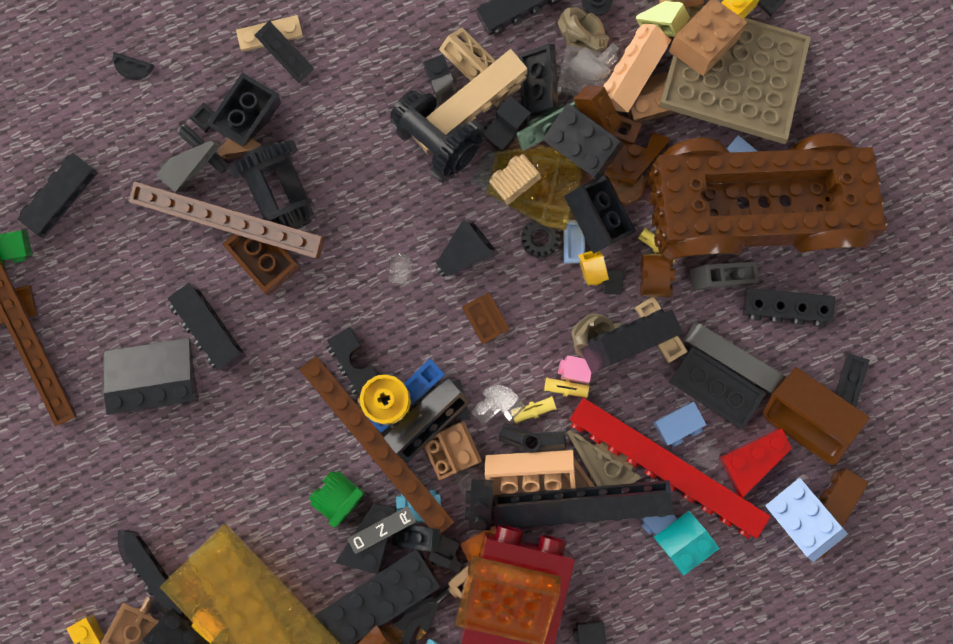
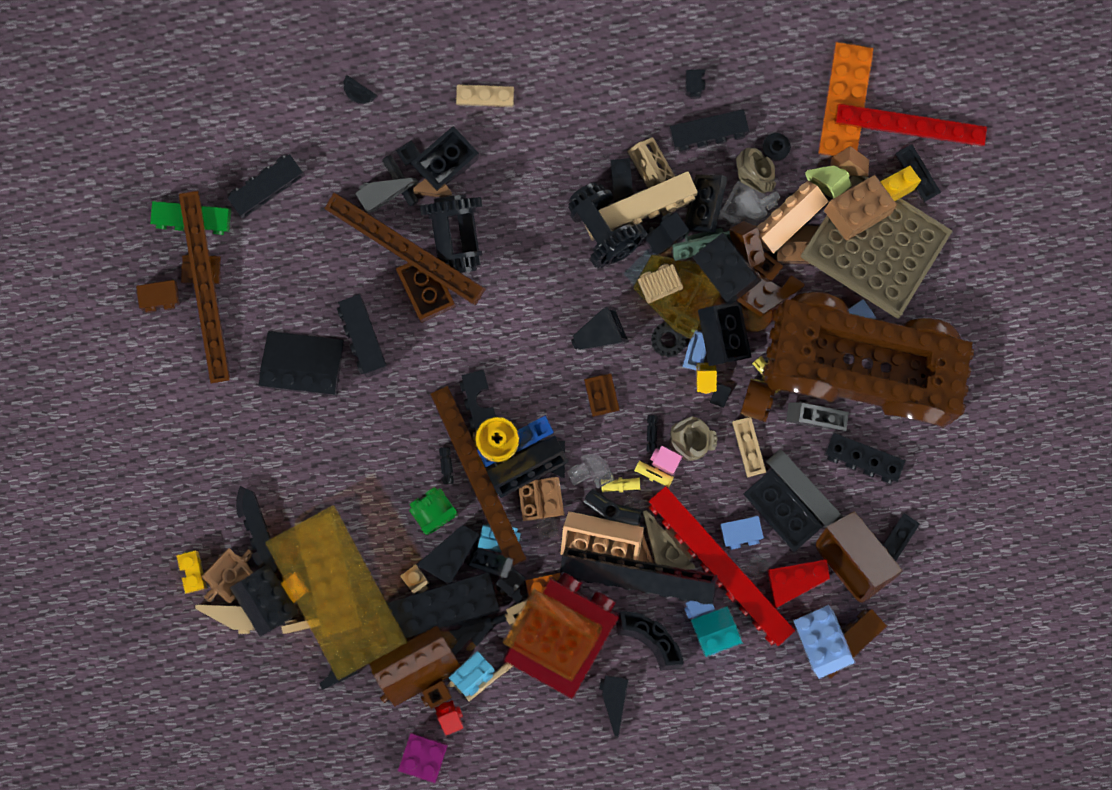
camera: 15 degrees right, 0 degrees up
black plate [254,20,315,83] -> none
dark grey sticker [348,507,416,554] -> none
clear brick [389,254,414,287] -> none
black brick [465,479,494,531] -> none
black brick [581,309,683,373] -> none
none -> tan bracket [401,565,429,595]
none -> black axle [439,447,454,485]
none -> black brick [616,611,684,671]
none -> black axle [646,415,658,452]

